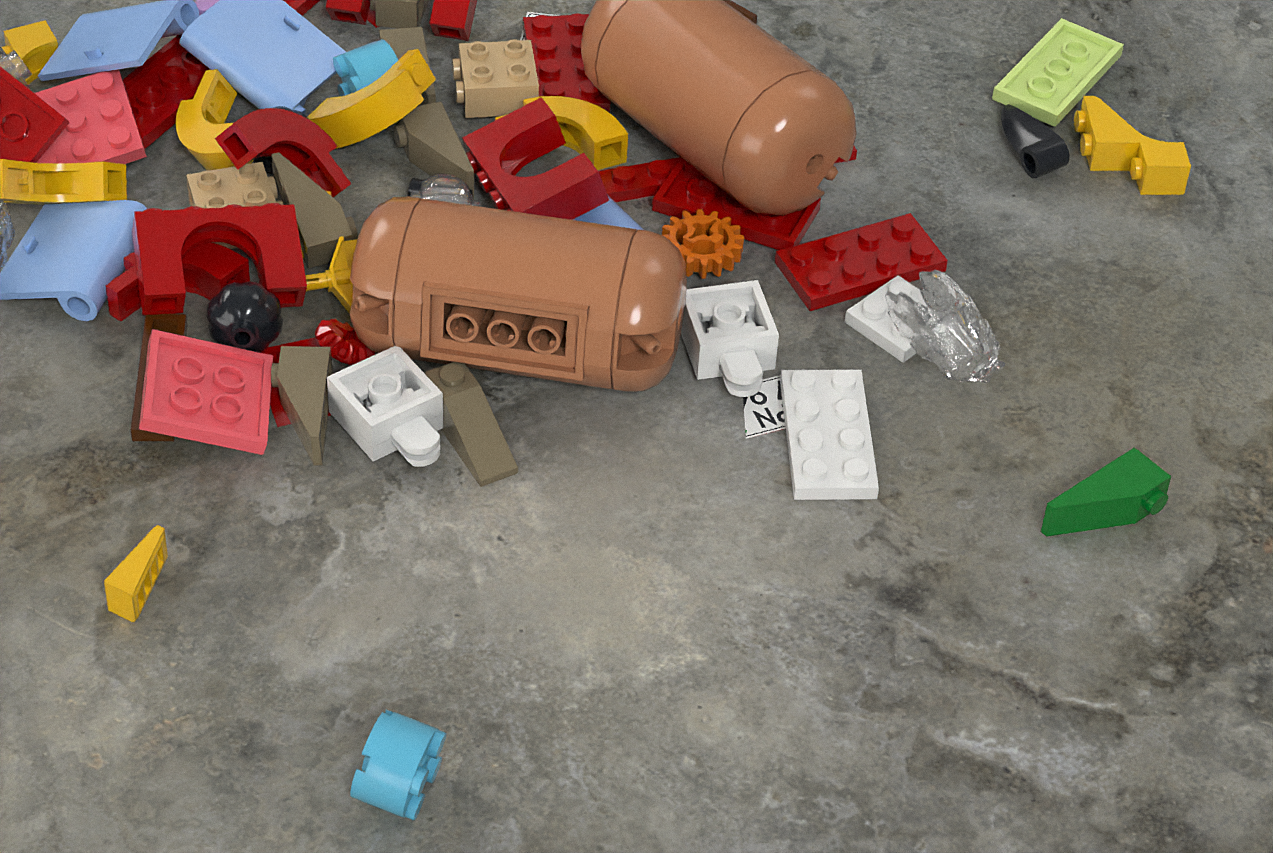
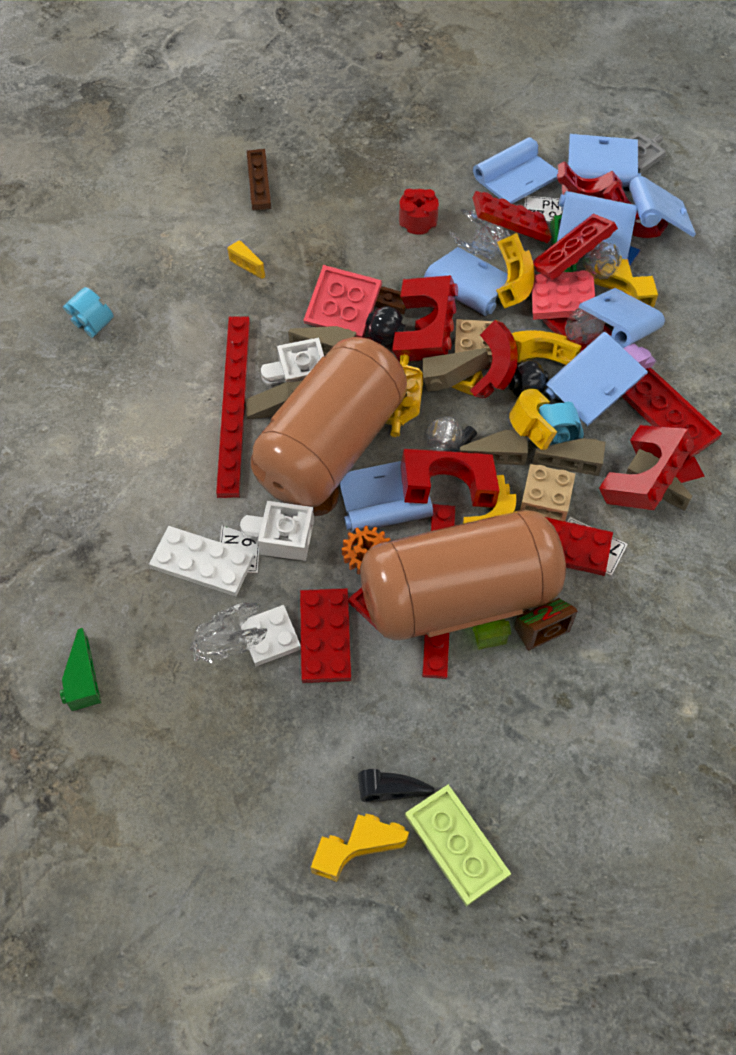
camera: 115 degrees right, 15 degrees up
none -> red plate [216,316,250,498]
none -> clear plant [565,308,605,347]

